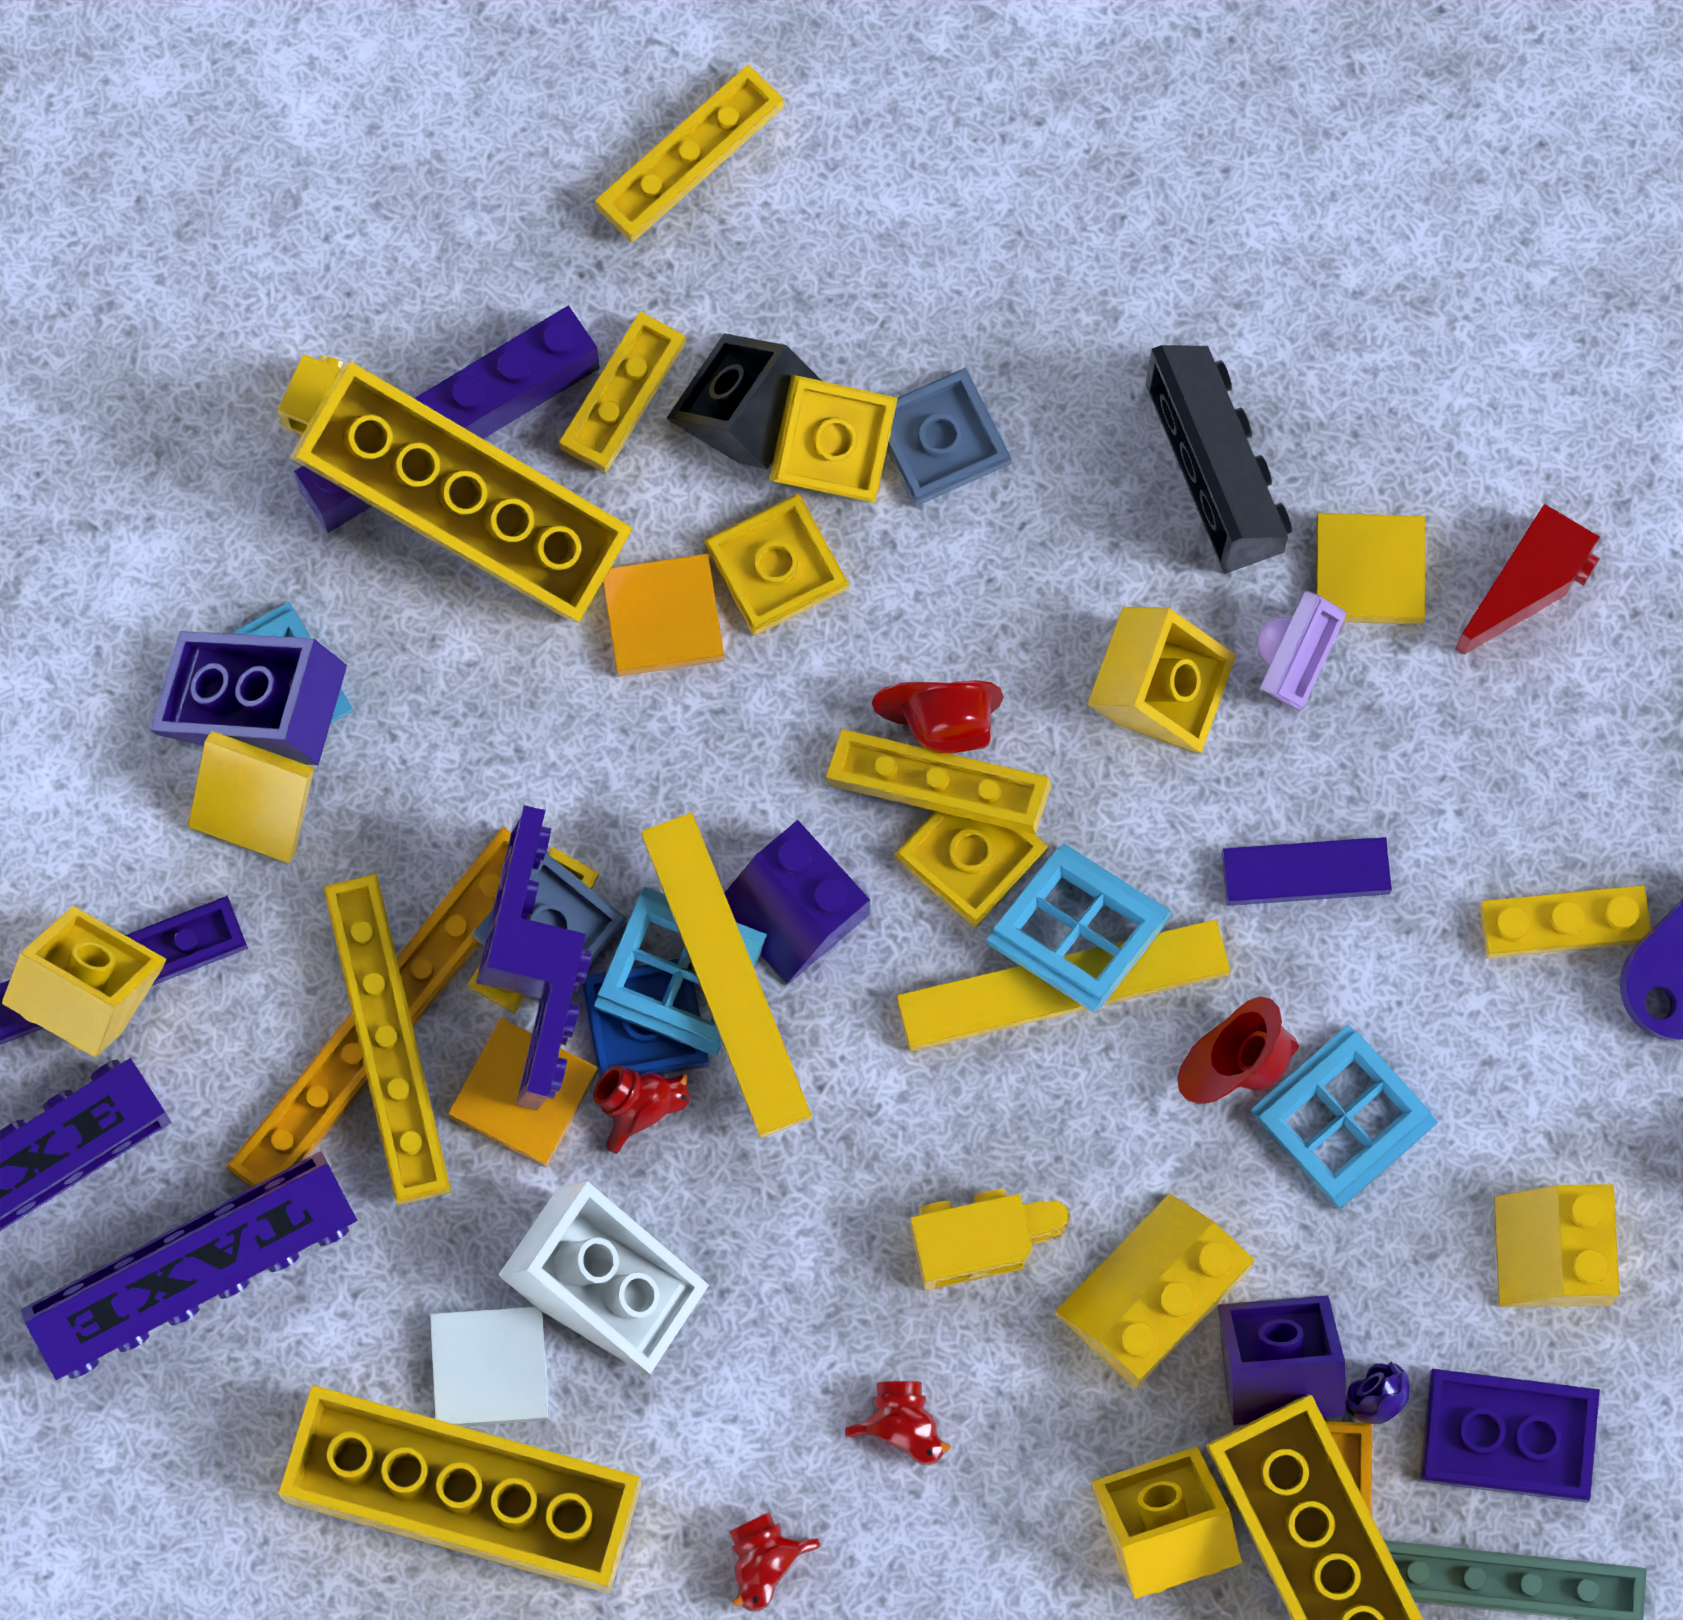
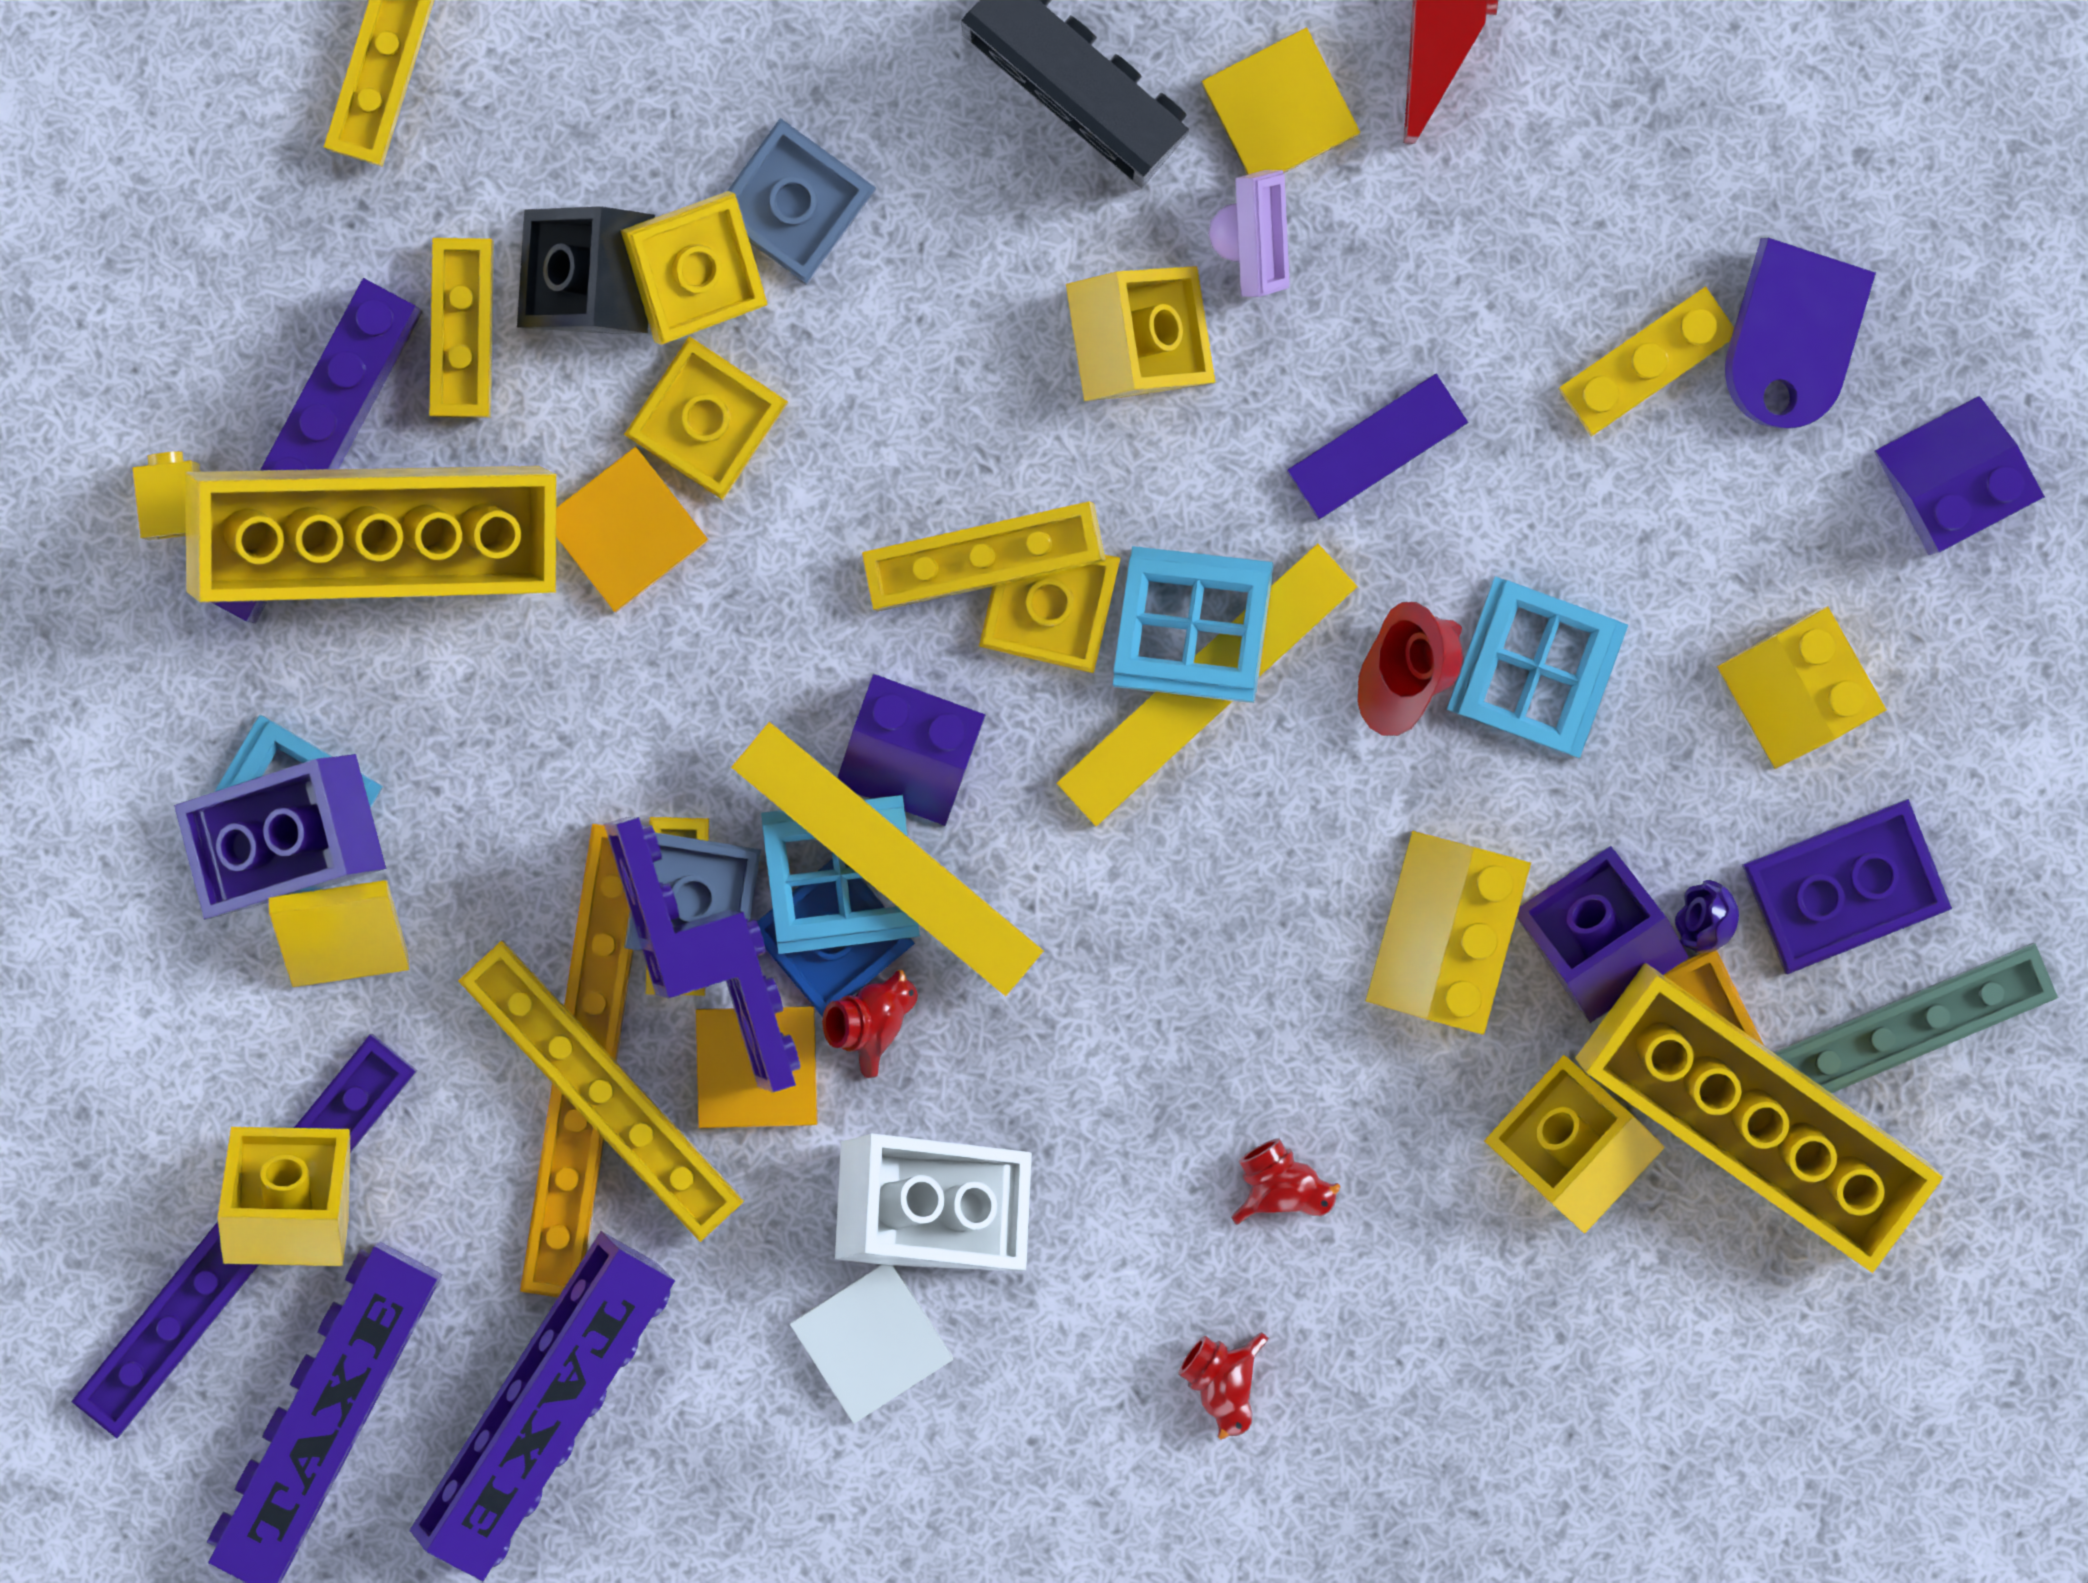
camera: 25 degrees left, 15 degrees up
yellow brick [278,1385,642,1594] -> none
red piece [872,680,1004,754] -> none
yellow hinge [910,1189,1070,1291] -> none

